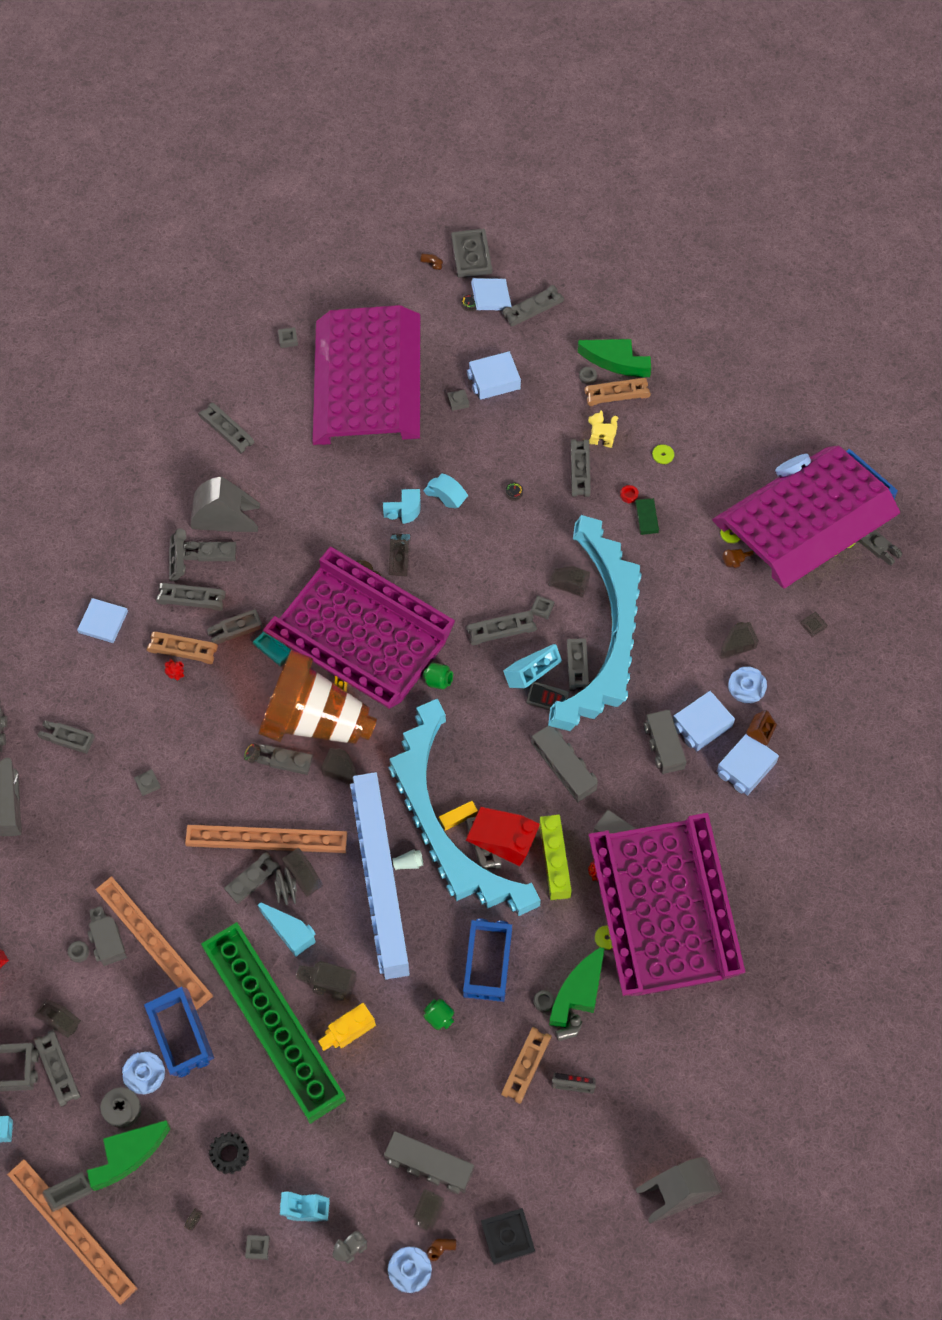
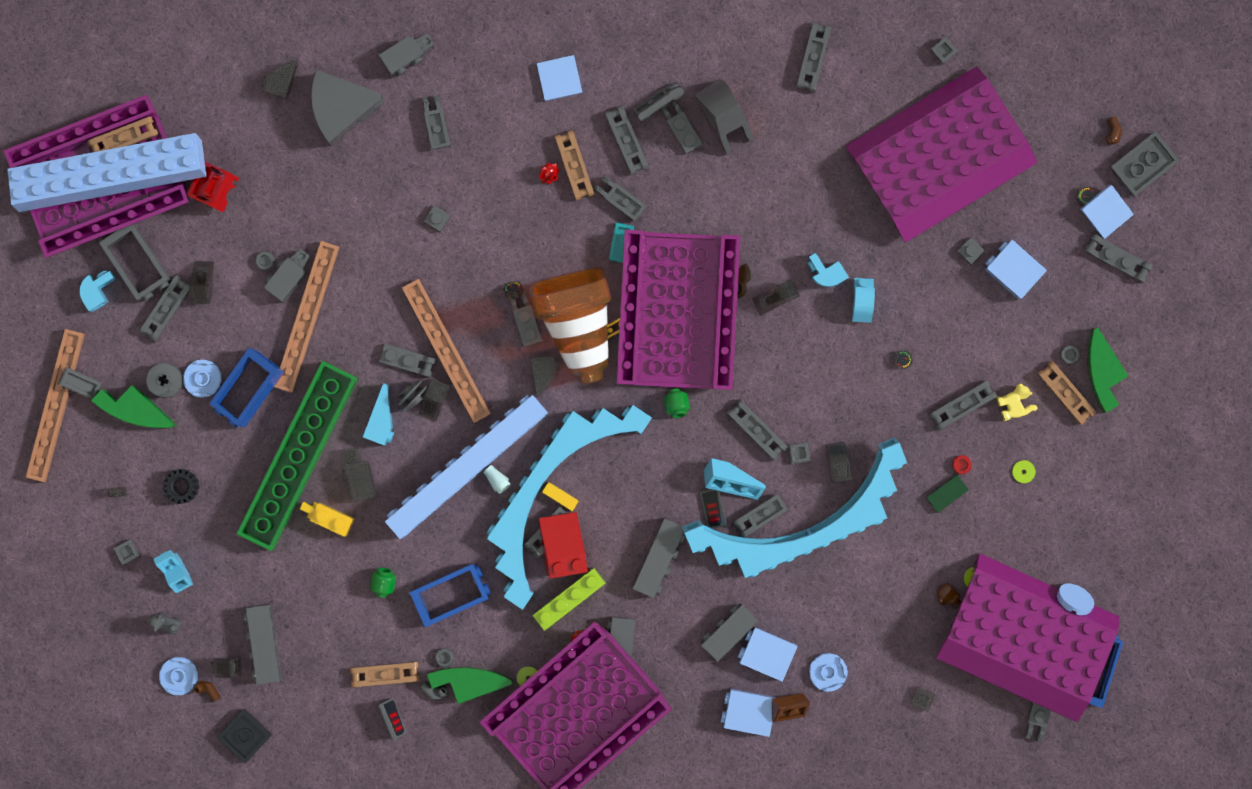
camera: 60 degrees right, 25 degrees up
clear smoke slope [720,622,759,659] -> none

